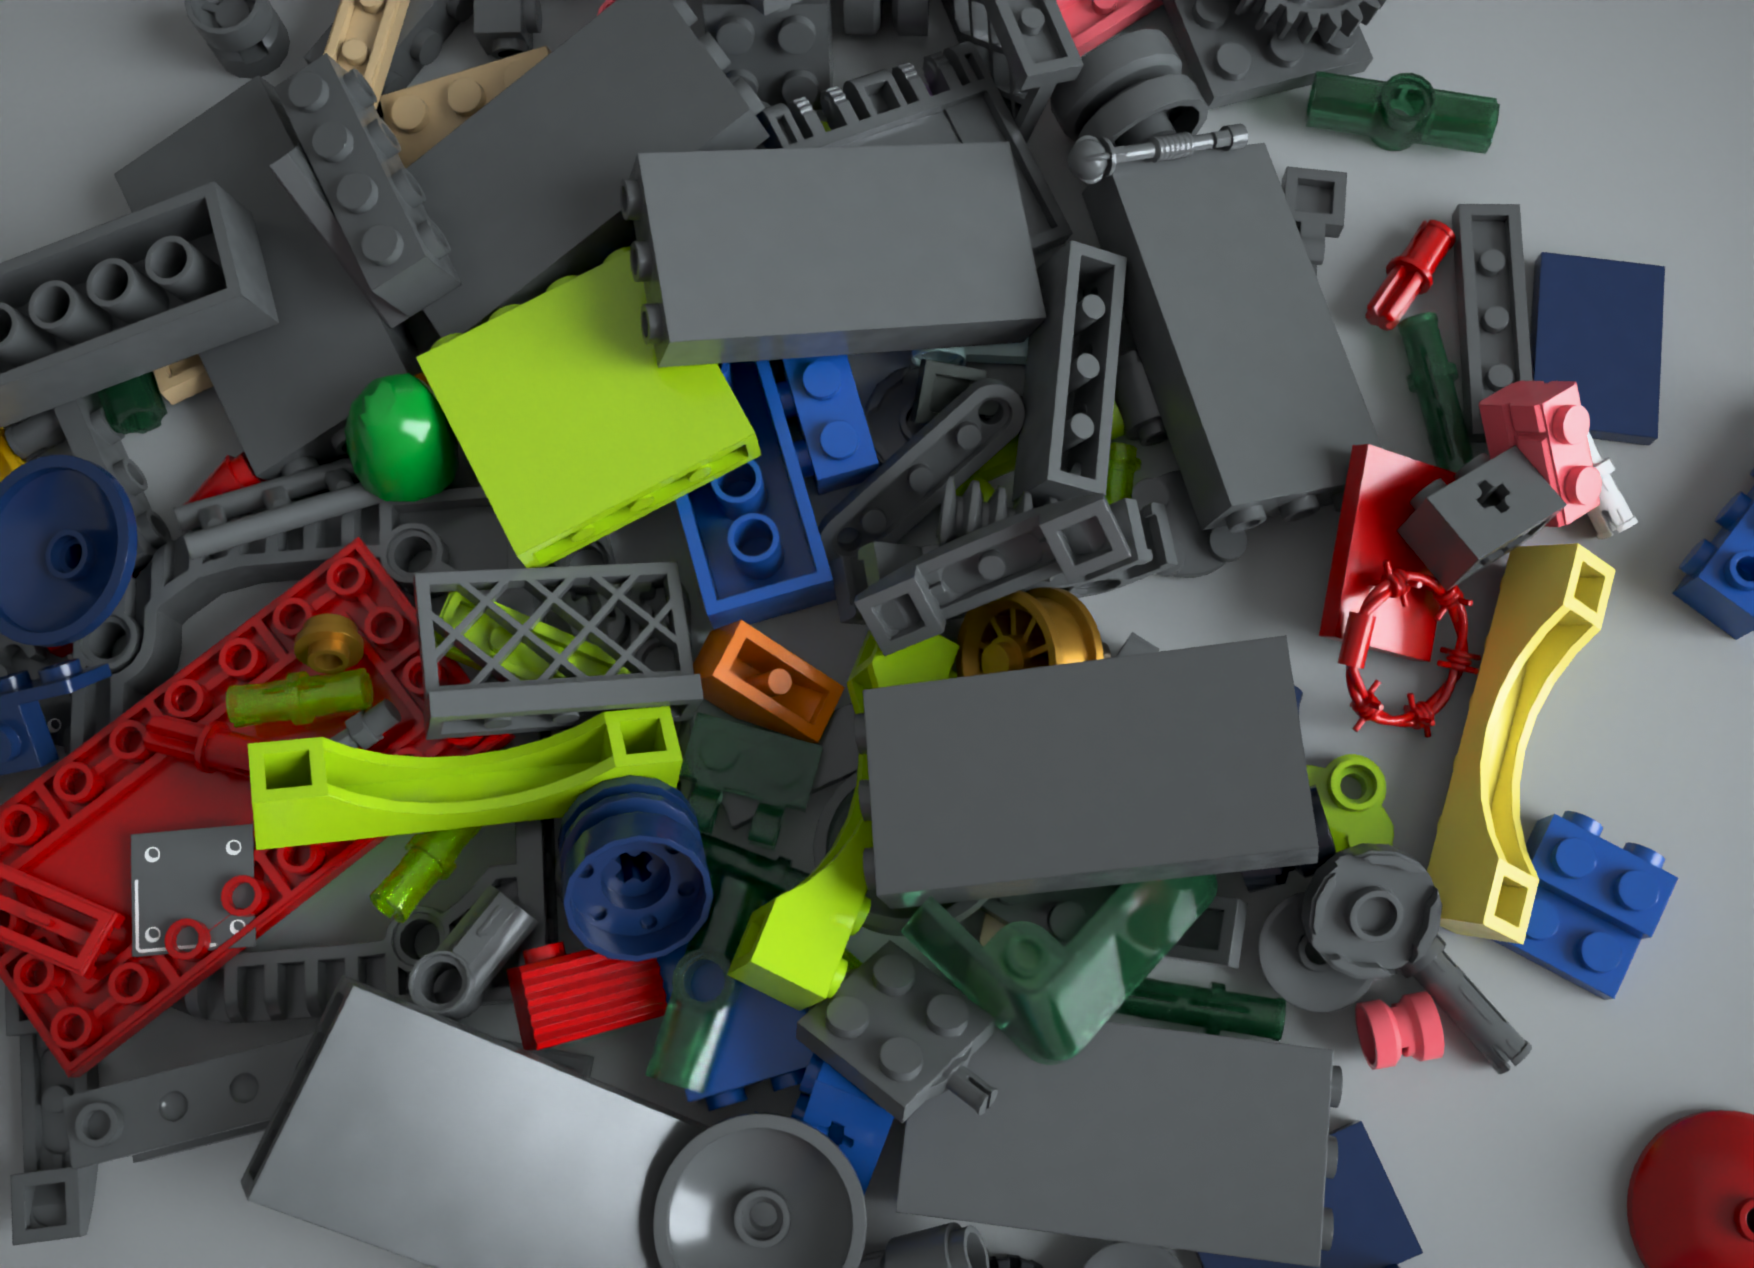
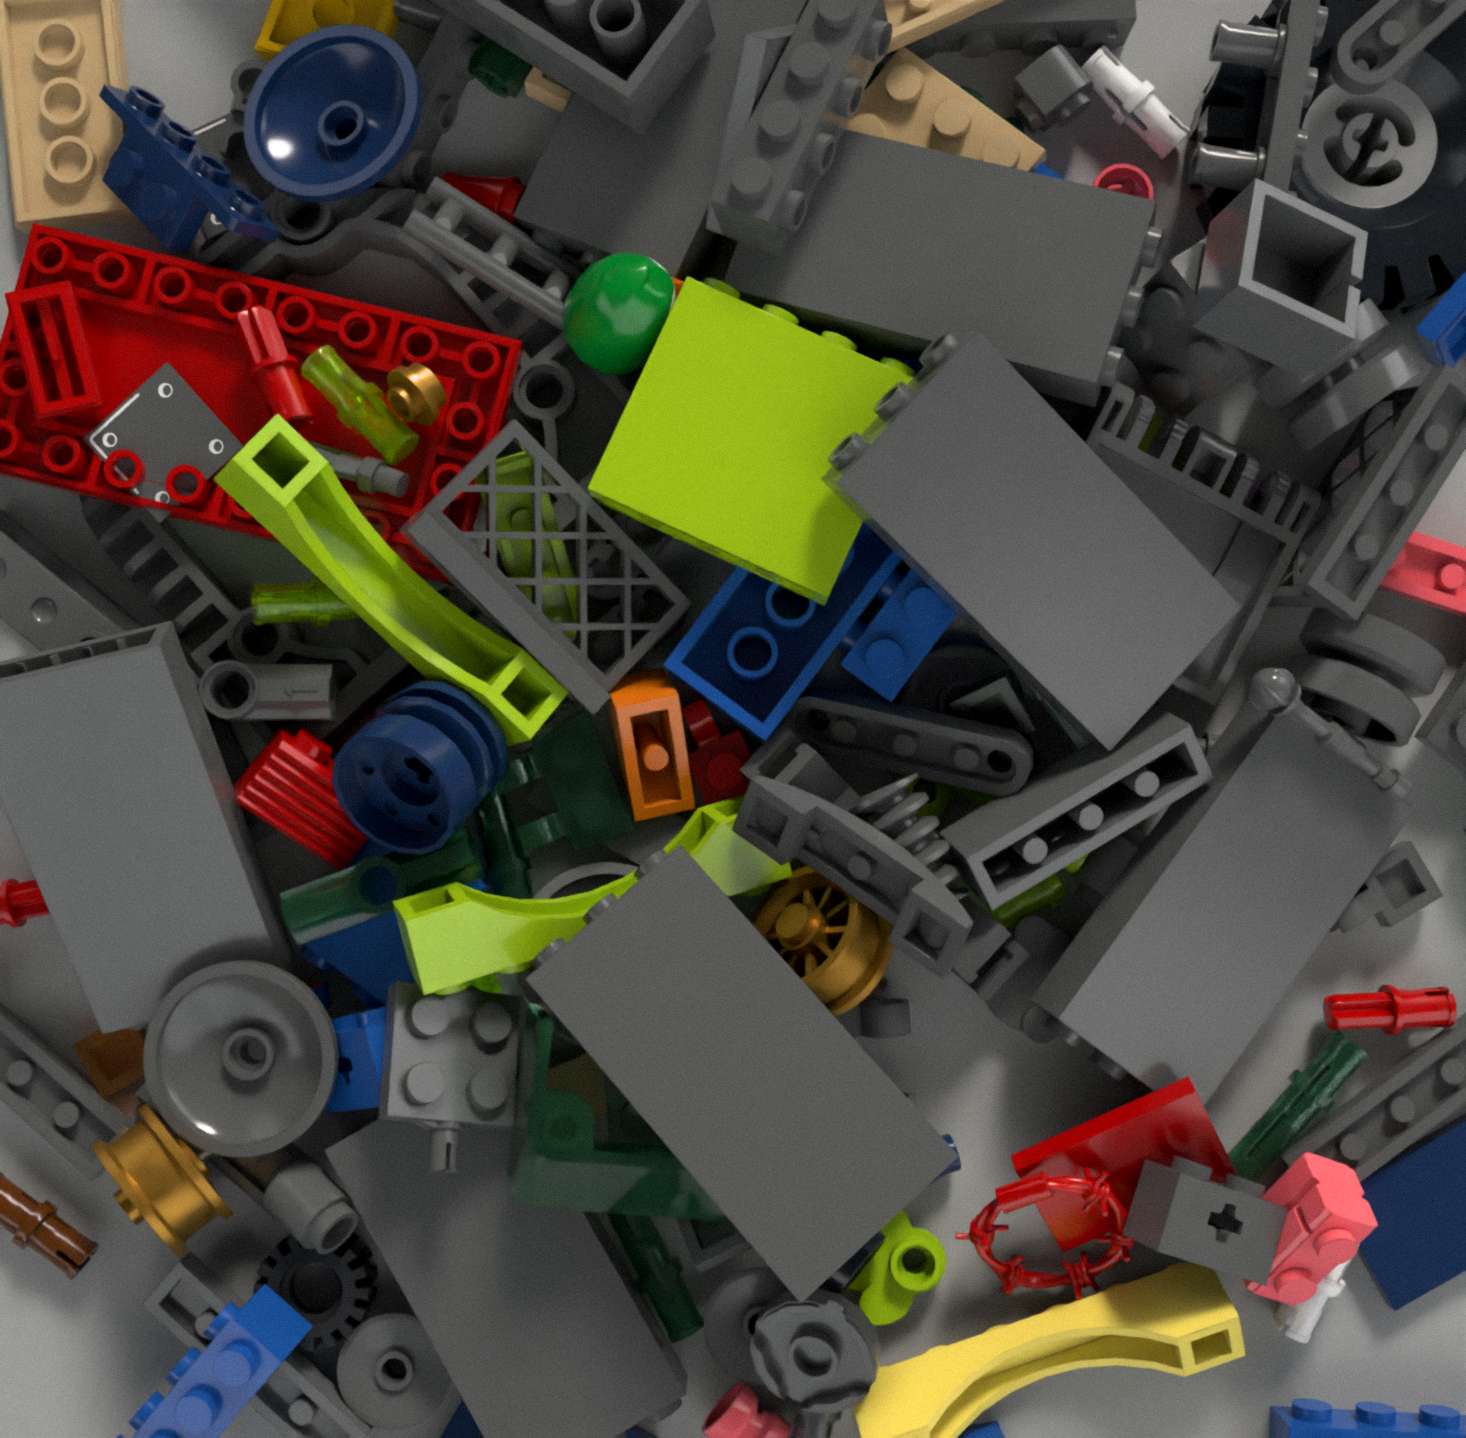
camera: 50 degrees right, 10 degrees up
none -> red plate [681,698,752,805]

